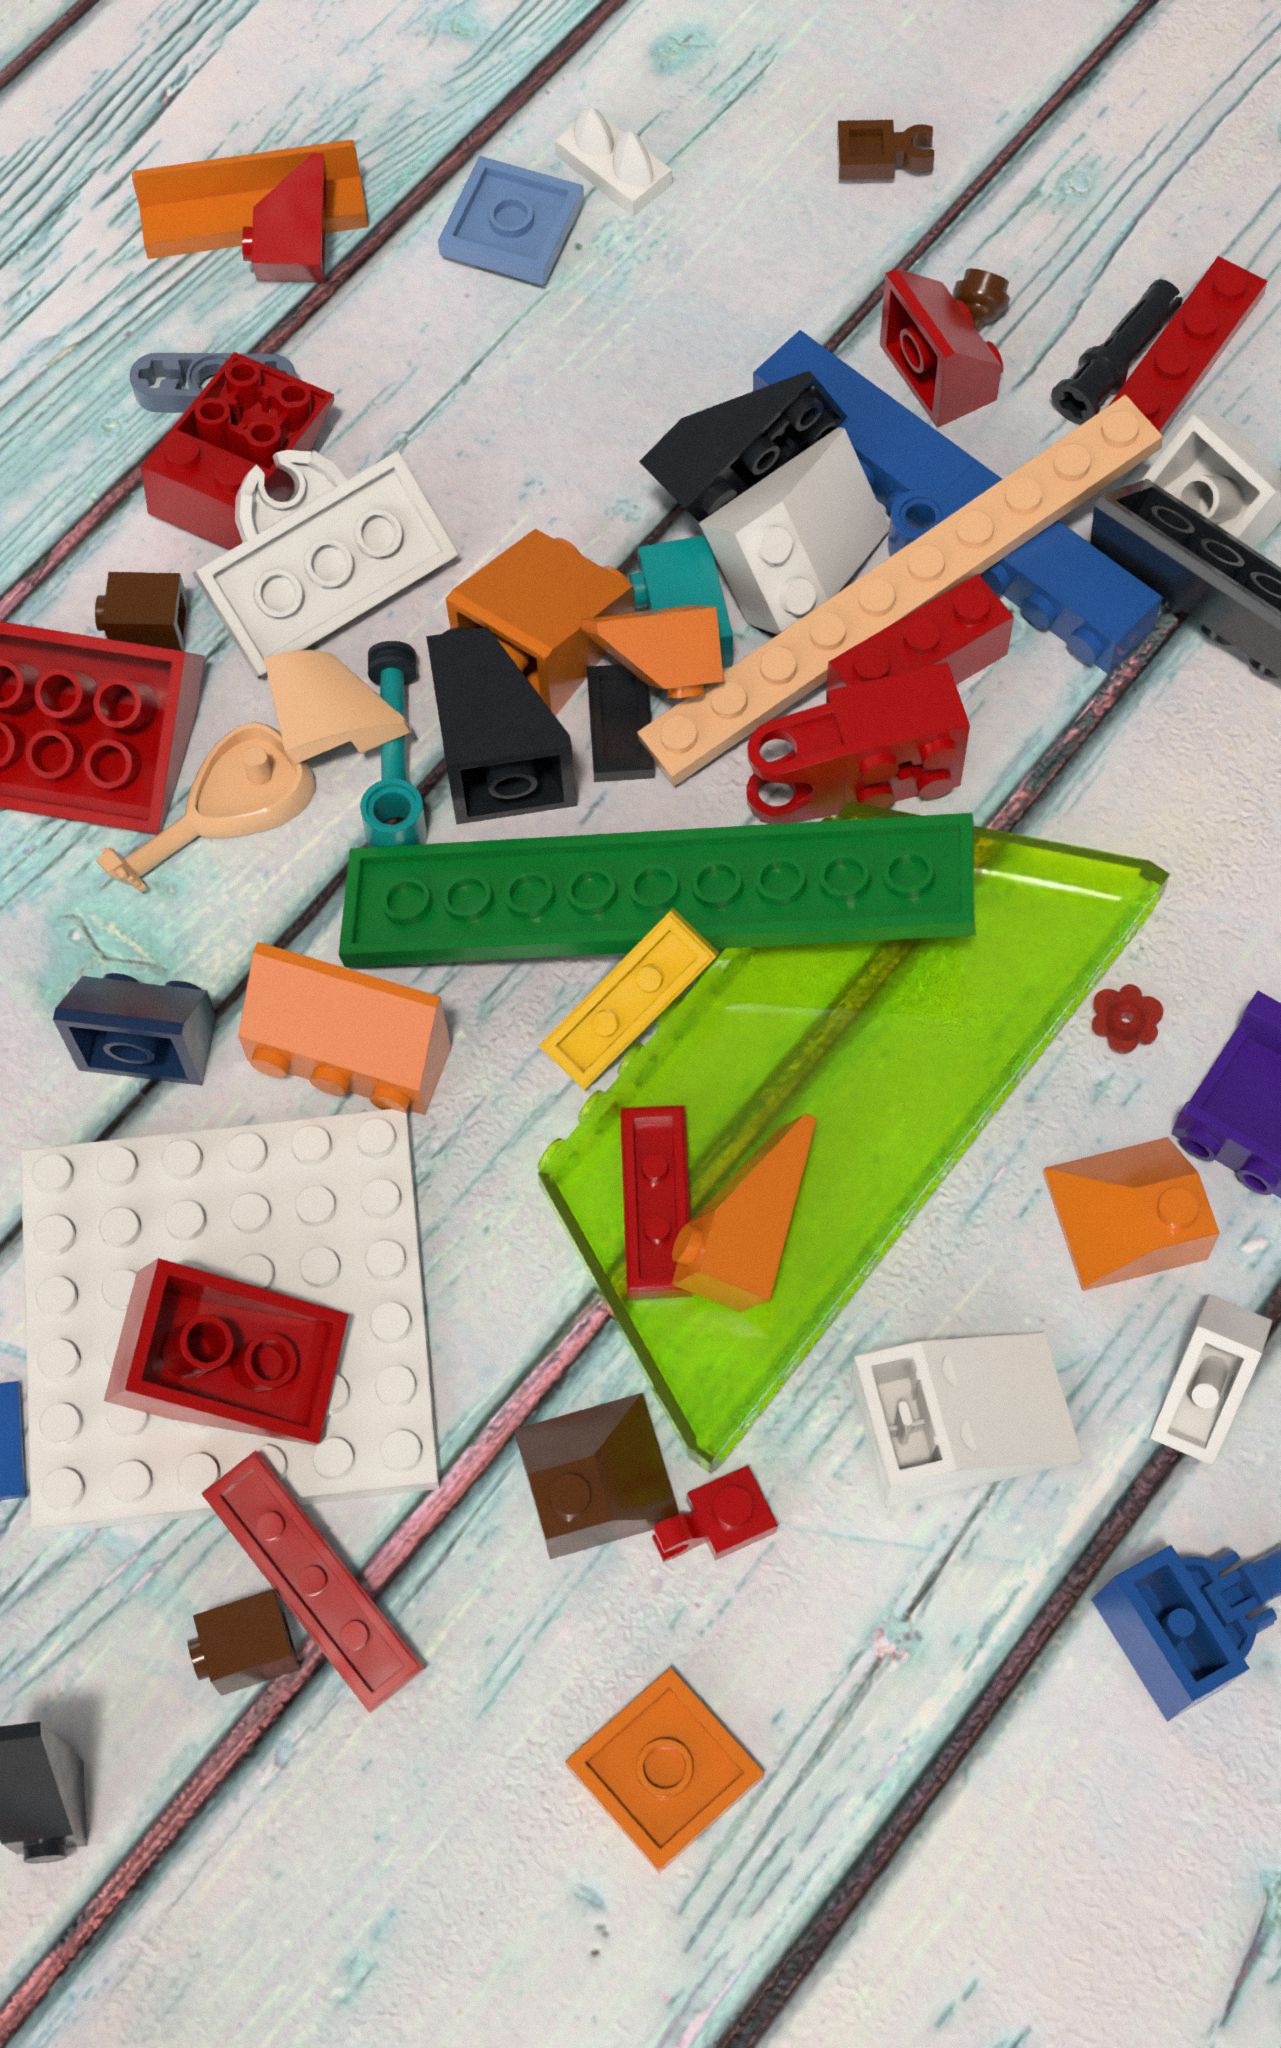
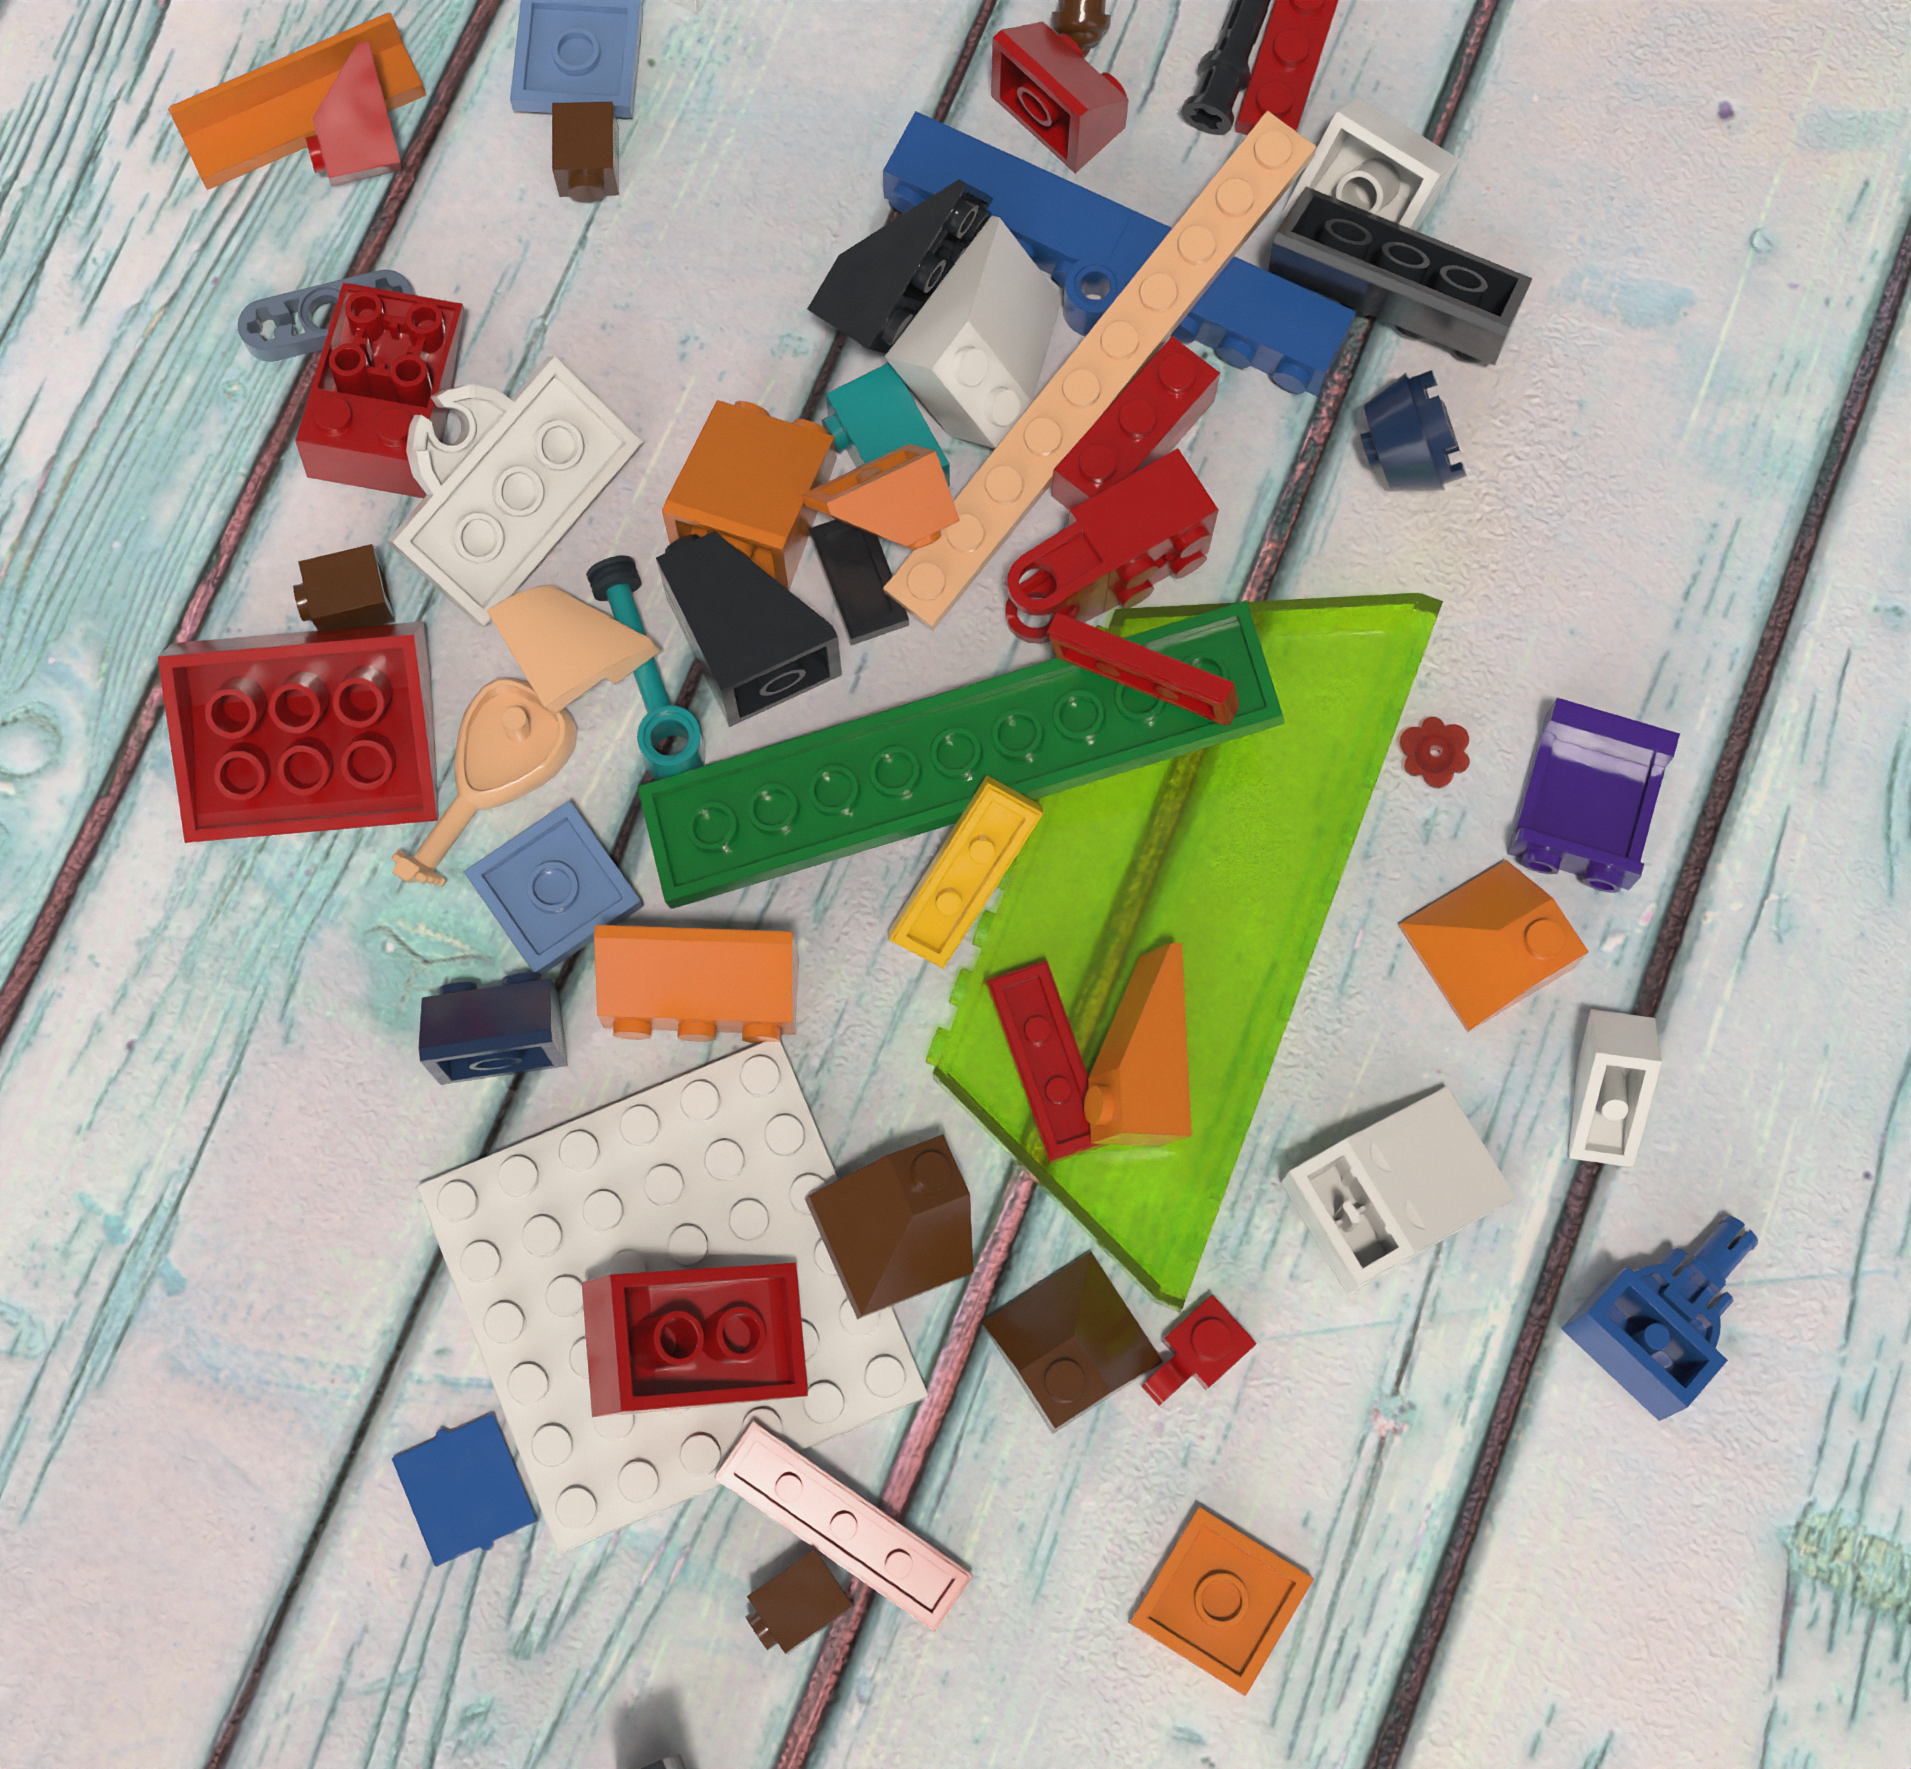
camera: 20 degrees left, 10 degrees up
none -> medium blue plate [463,800,643,976]
none -> reddish brown brick [552,101,619,202]
none -> reddish brown slope [805,1135,974,1320]
none -> red tile [1047,612,1240,726]
none -> dark blue cone [1360,370,1467,491]

